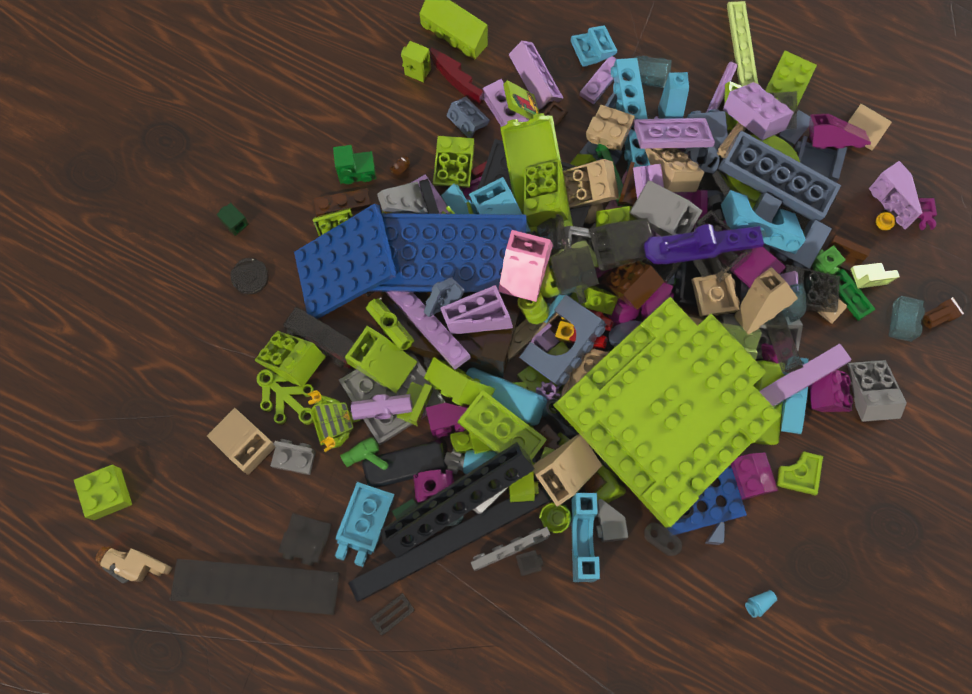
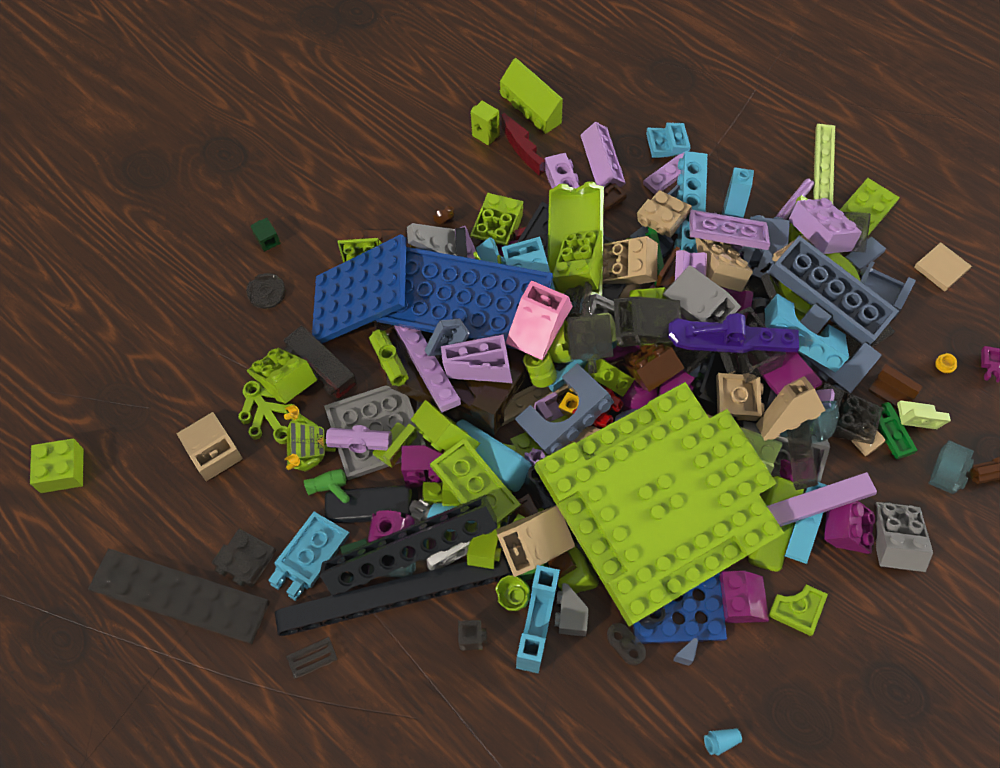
camera: 15 degrees right, 10 degrees down
tan plate [95,546,173,584] -> none
light grey bracket [270,439,316,475] -> none
green brick [333,145,376,184] -> none
lime slope [345,326,418,394] -> none
sand blue bracket [447,97,489,138] -> none
light grey wing [471,527,550,571] -> none
lime tile [503,80,539,120] -> none
clear light blue brick [636,56,672,88] -> none
magenta slope [809,114,871,149] -> none
bright green brick [811,245,846,278] -> none
lavender slope [869,161,922,229] -> none

